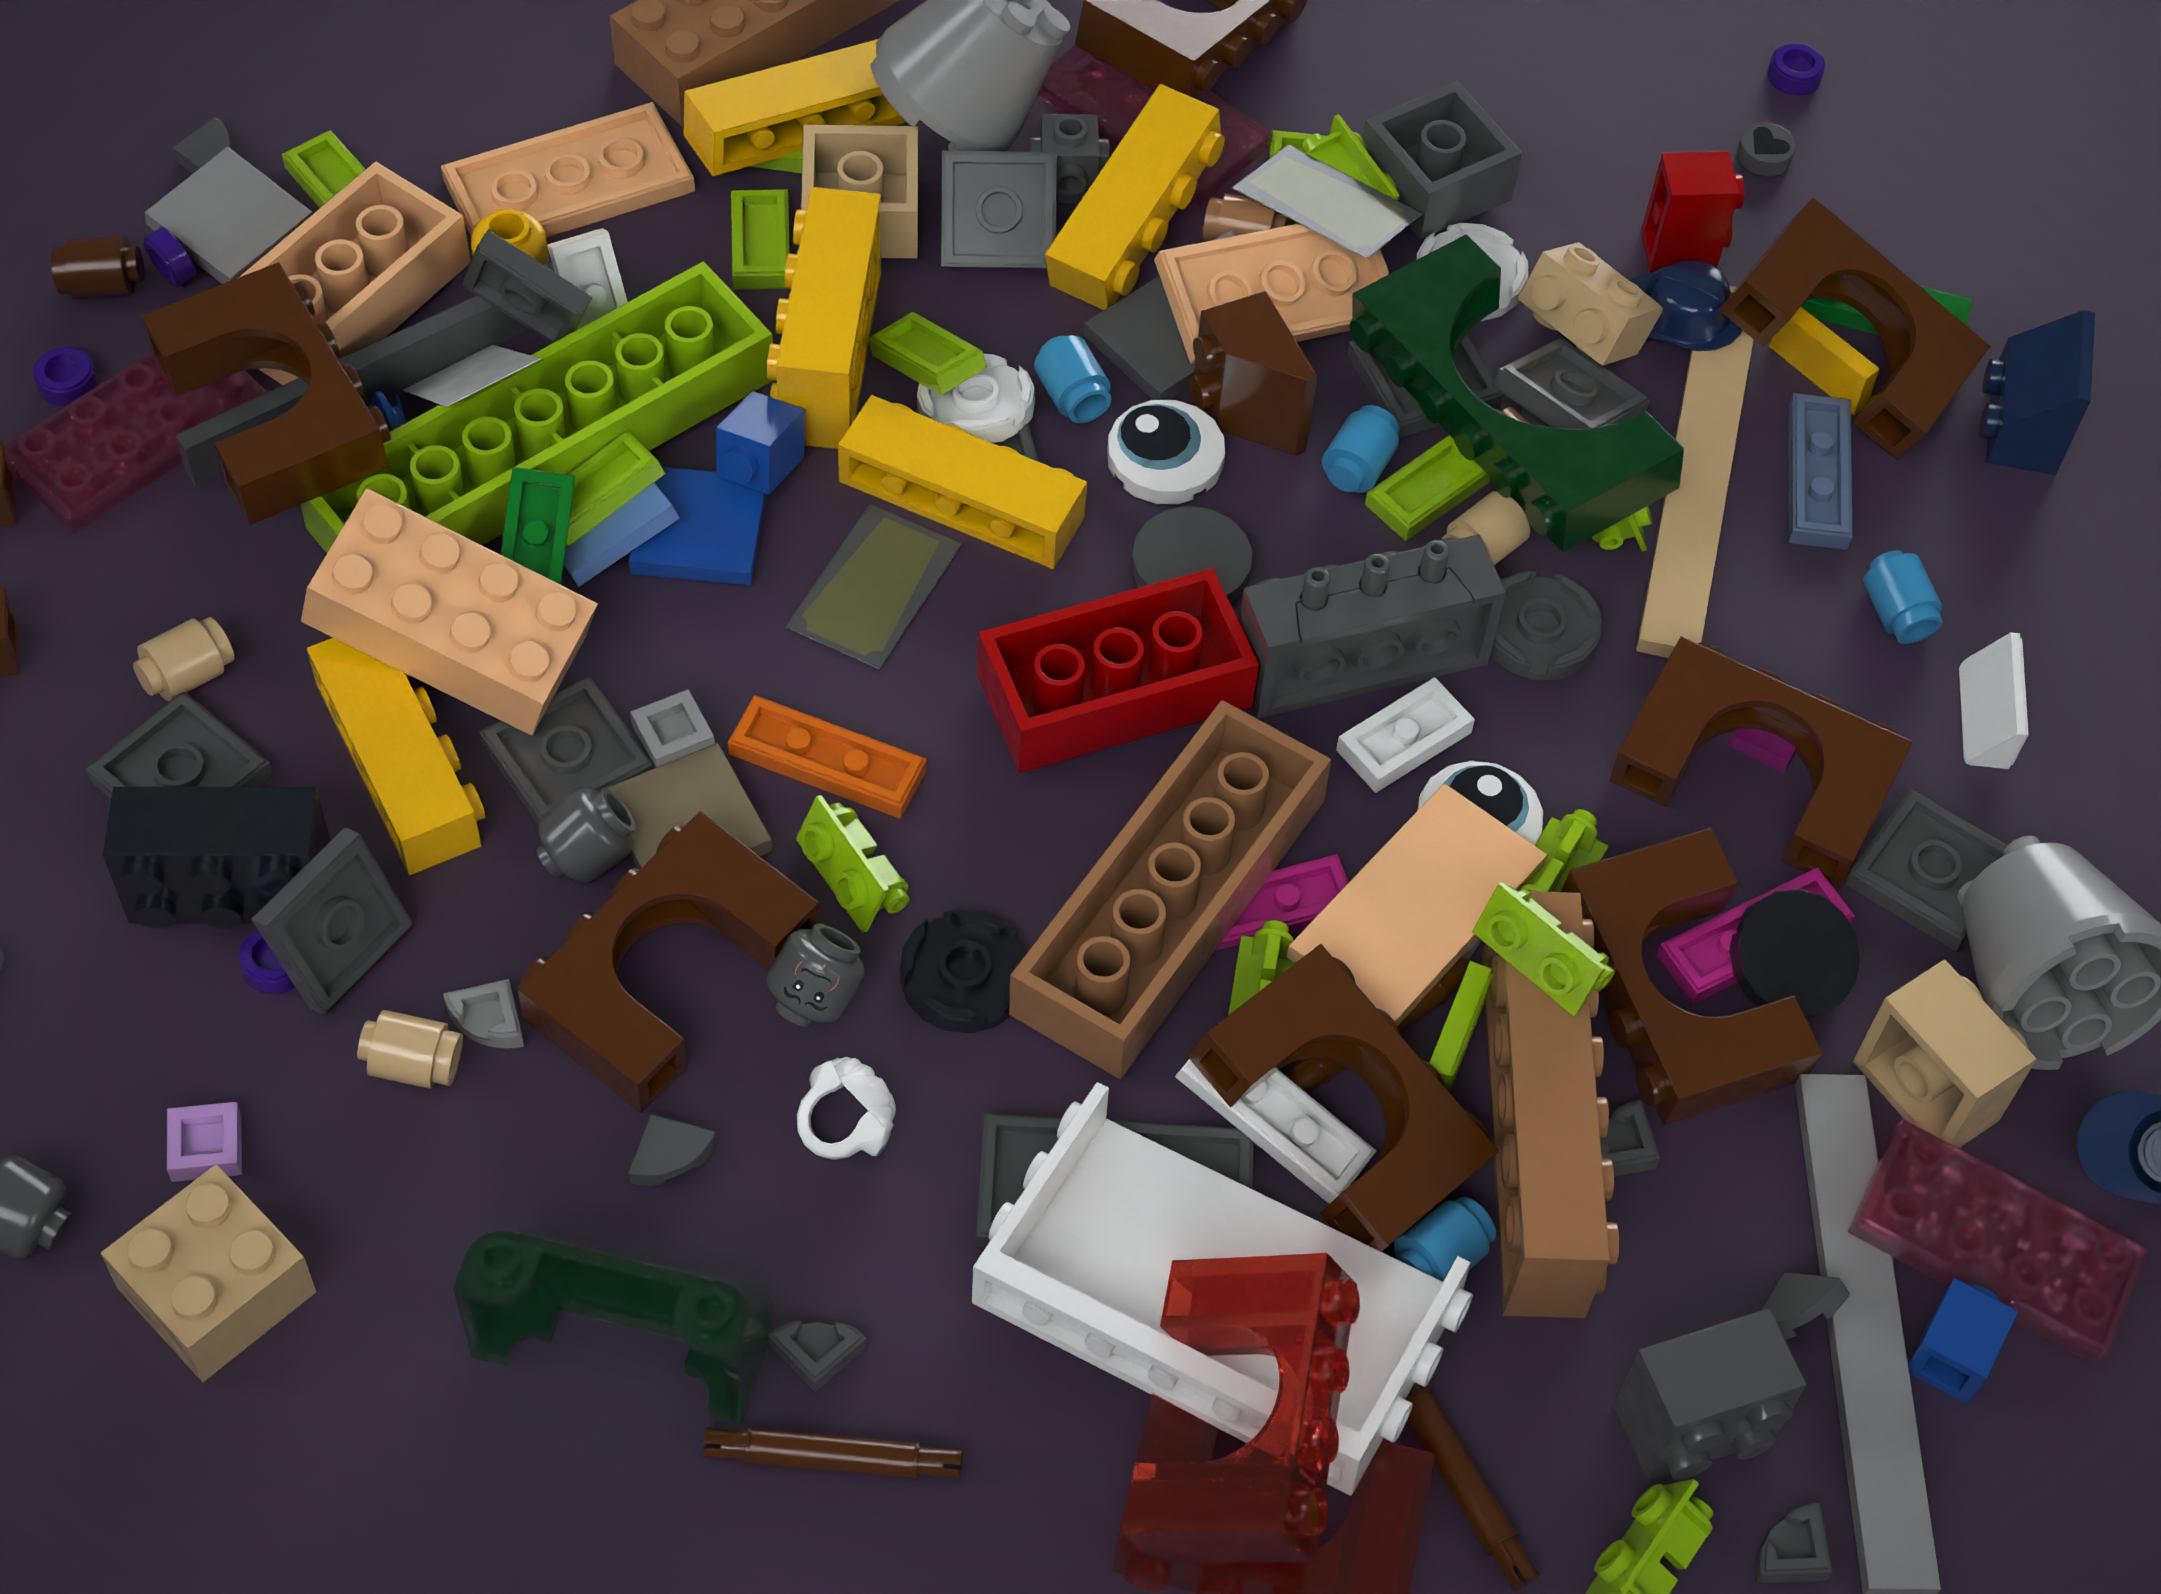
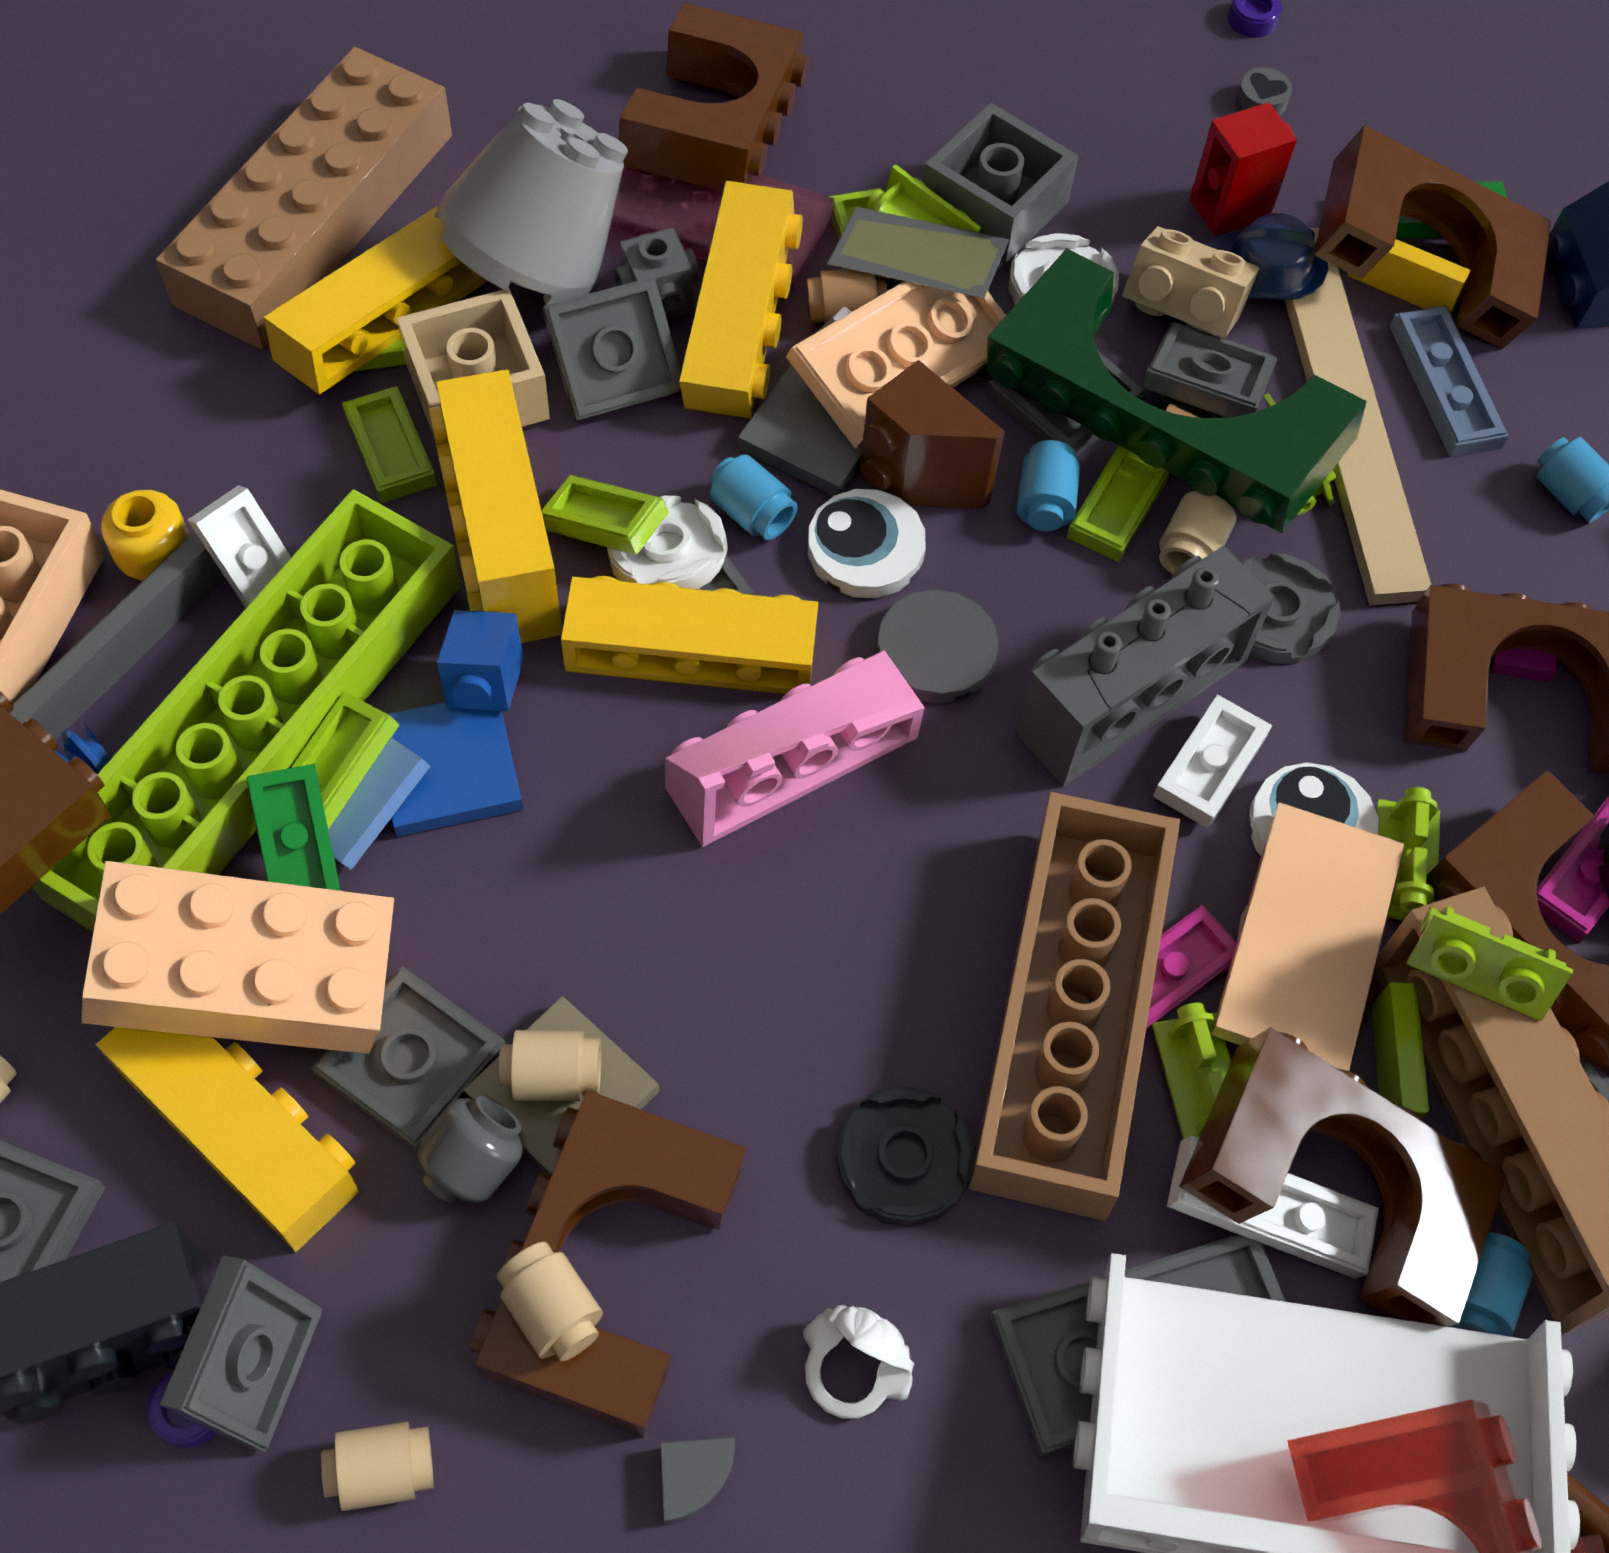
camera: 20 degrees left, 5 degrees up
white sticker [402,345,541,407] -> none
light nougat tile [441,102,695,237] -> none
light grey tile [443,979,524,1049] -> none
dark grey tile [462,229,593,344] -> none
light grey plate [630,689,715,768] -> none
orange tile [727,695,927,819] -> none
dark grey head [766,924,865,1027] -> none
olive sticker [785,504,963,669] -> none
lime hinge [796,795,910,933] -> none
red brick [977,567,1259,773] -> none
none -> tan brick [497,1242,603,1361]
none -> tan brick [499,1030,601,1101]
none -> bright pink wedge [665,650,925,847]

